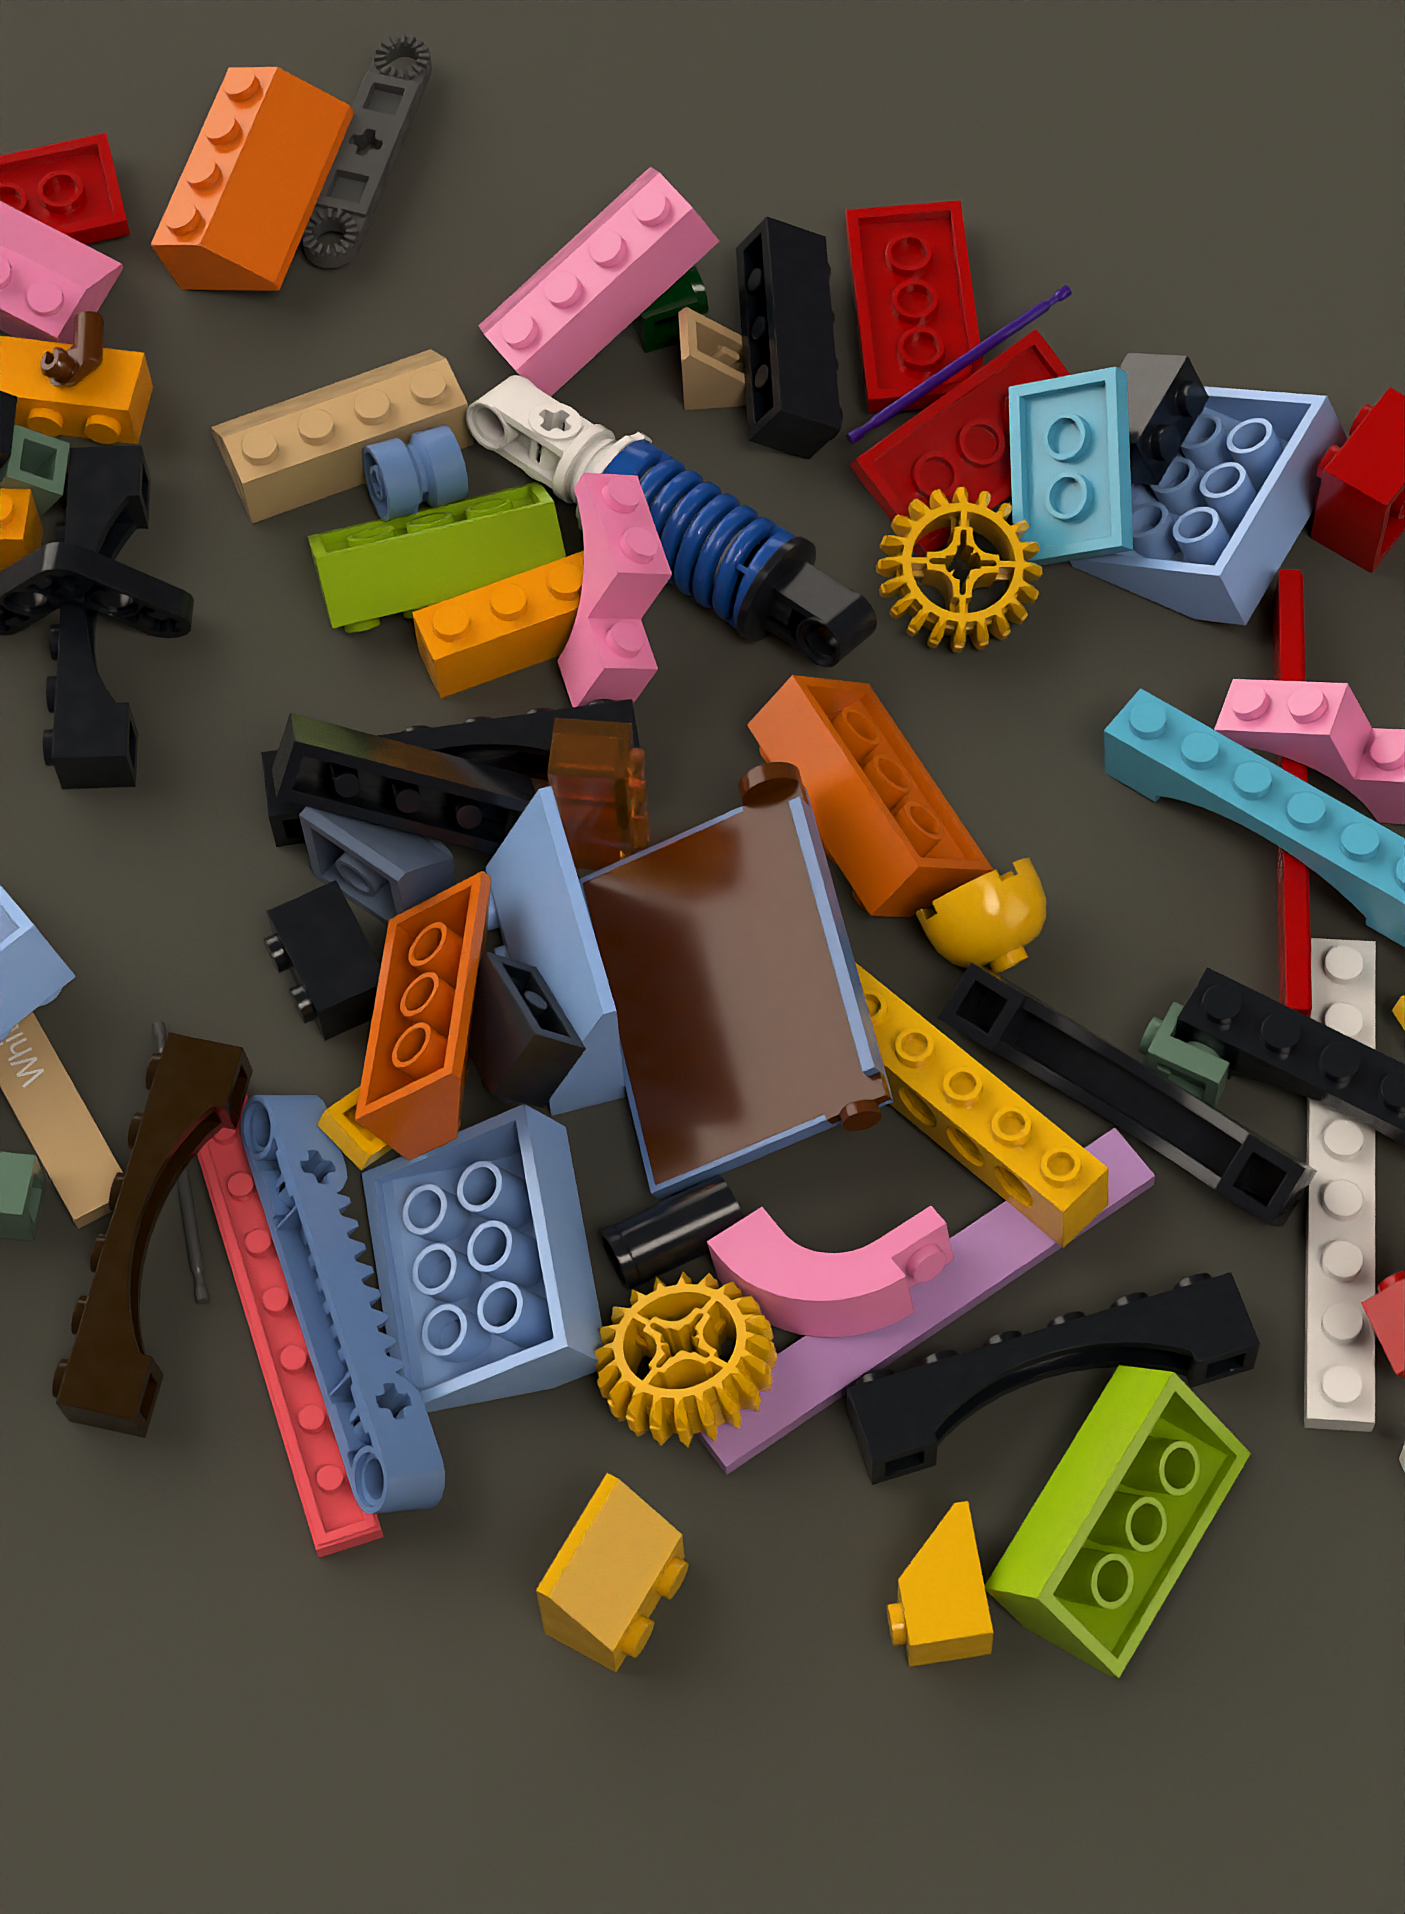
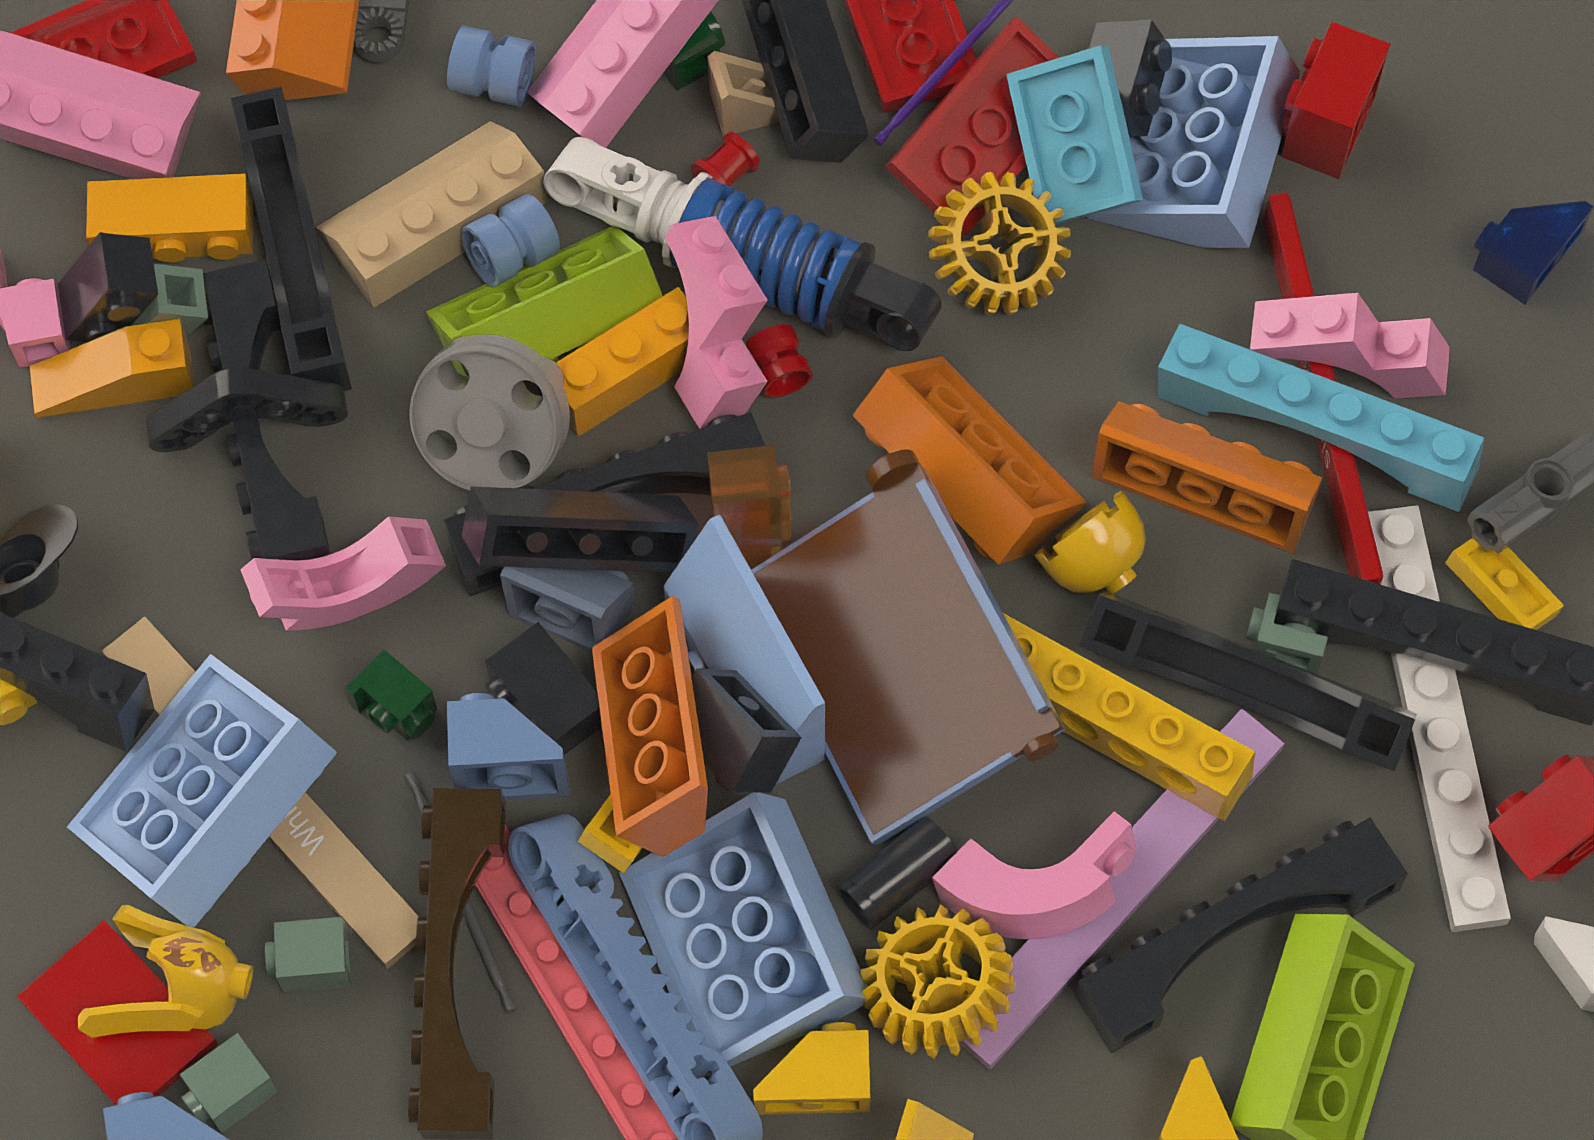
camera: 15 degrees left, 5 degrees up
reddish brown arm [40,311,104,388] -> none
none -> black arch [230,87,352,391]
none -> bright pink arch [240,517,446,631]
none -> dark green brick [345,649,437,740]
none -> light grey piece [409,334,570,491]
none -> medium blue wheel [447,25,536,107]
none -> medium blue slope [447,693,570,800]
none -> red bush [691,131,760,187]
none -> red wheel [745,324,813,398]
none -> yellow slope [753,1022,870,1115]
none -> orange slope [1091,401,1323,554]

